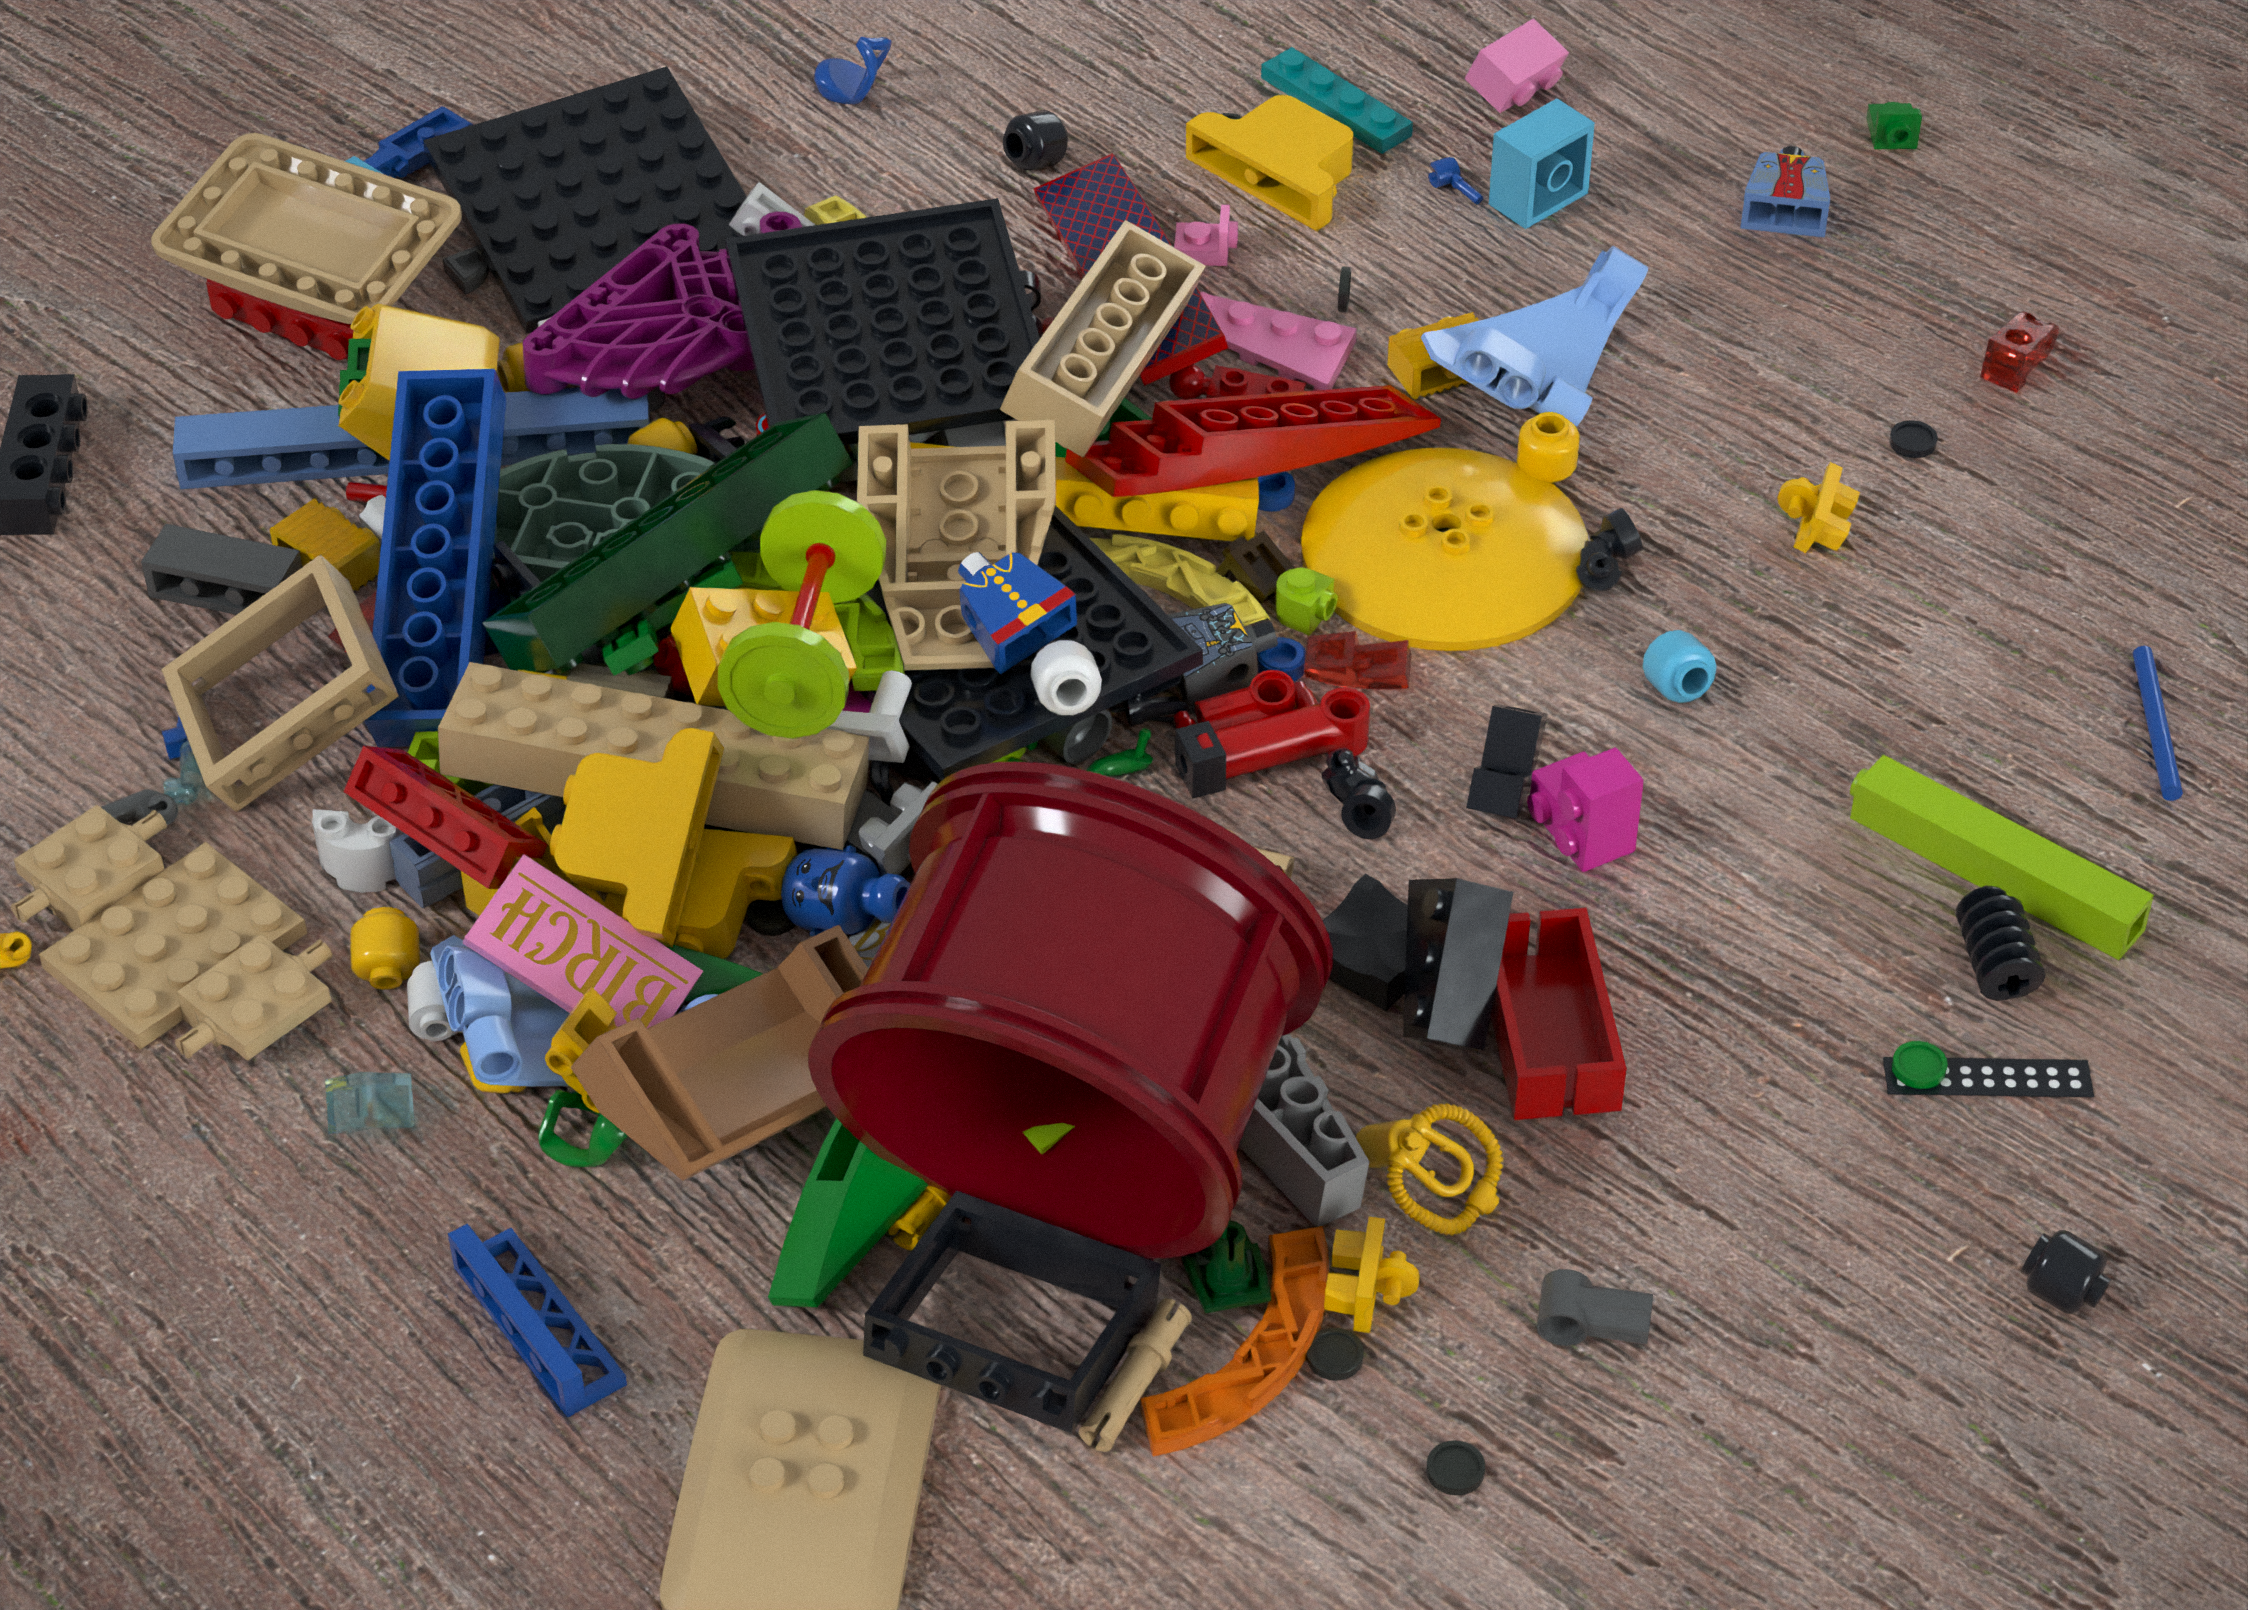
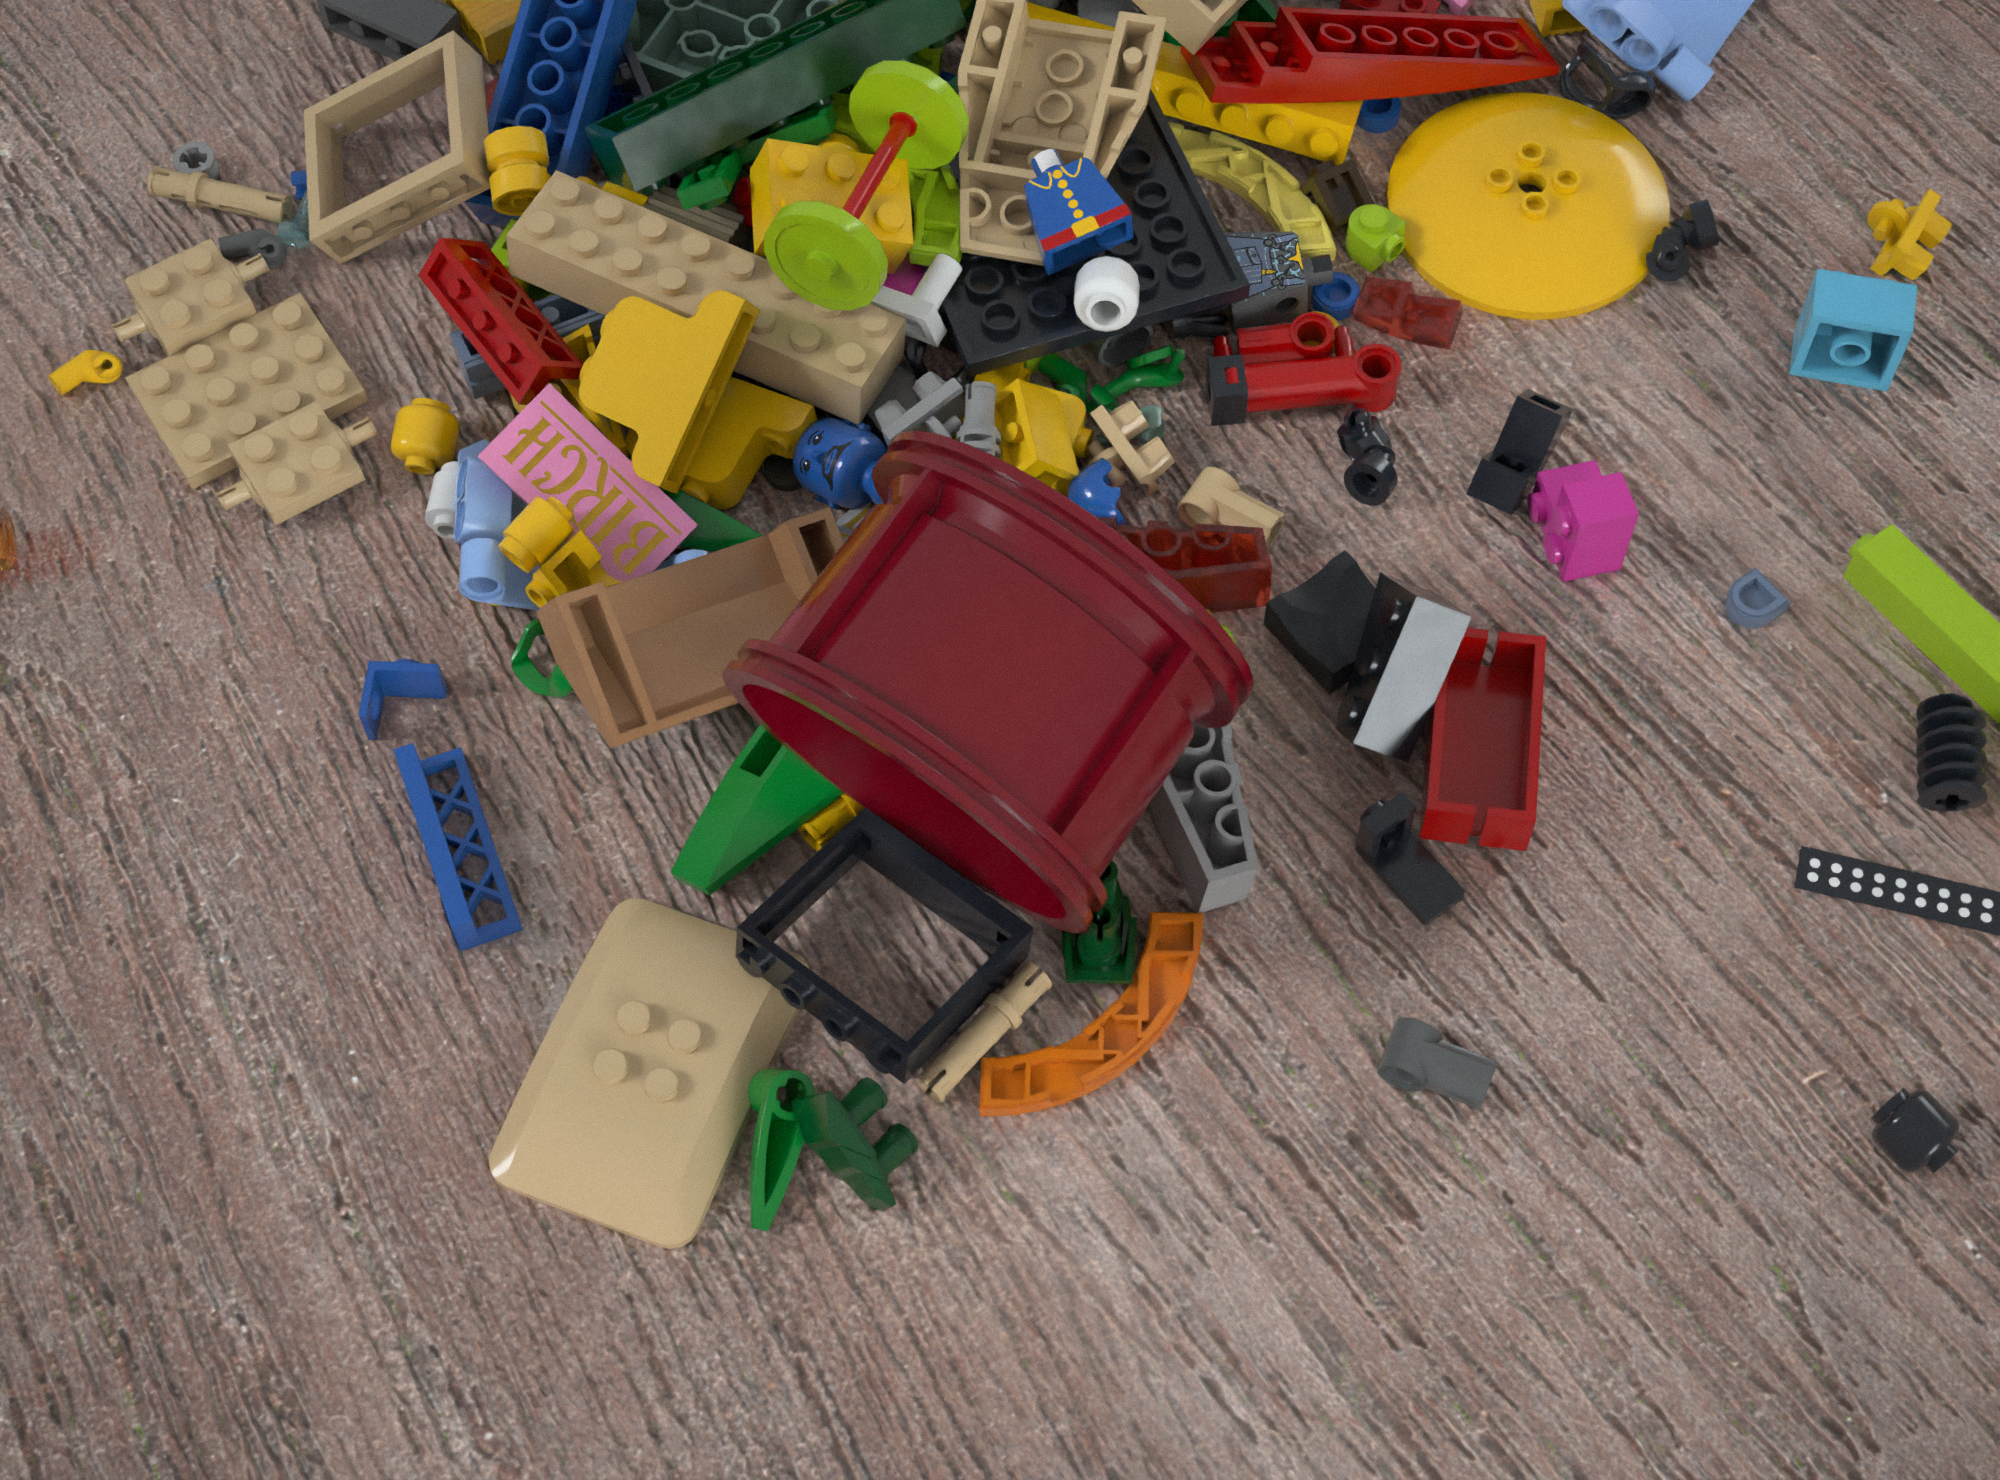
camera: 15 degrees right, 15 degrees up
white cylinder [312,809,404,893] -> none
clear light blue panel [325,1072,414,1134] -> none
pearl dark grey piece [1306,1328,1364,1381] -> none
yellow hips [1324,1216,1420,1333] -> none
yellow piece [1356,1103,1504,1236] -> none
pearl dark grey piece [1426,1440,1485,1495] -> none
yellow head [1517,412,1580,483] -> none
medium azure head [1642,630,1717,703] -> none
green piece [1892,1041,1948,1089] -> none
none -> tan pin [147,165,292,225]
none -> light grey bush [172,142,220,180]
none -> blue bracket [359,659,447,740]
none -> yellow wheel [484,126,551,216]
none -> yellow brick [498,496,575,573]
none -> green piece [748,1068,815,1231]
none -> dark green connector [792,1077,918,1210]
none -> green piece [1125,344,1174,369]
none -> black bracket [1355,792,1465,925]
none -> black piece [1559,42,1656,119]
none -> sand blue tile [1725,567,1791,628]
none -> medium azure brick [1789,269,1917,391]

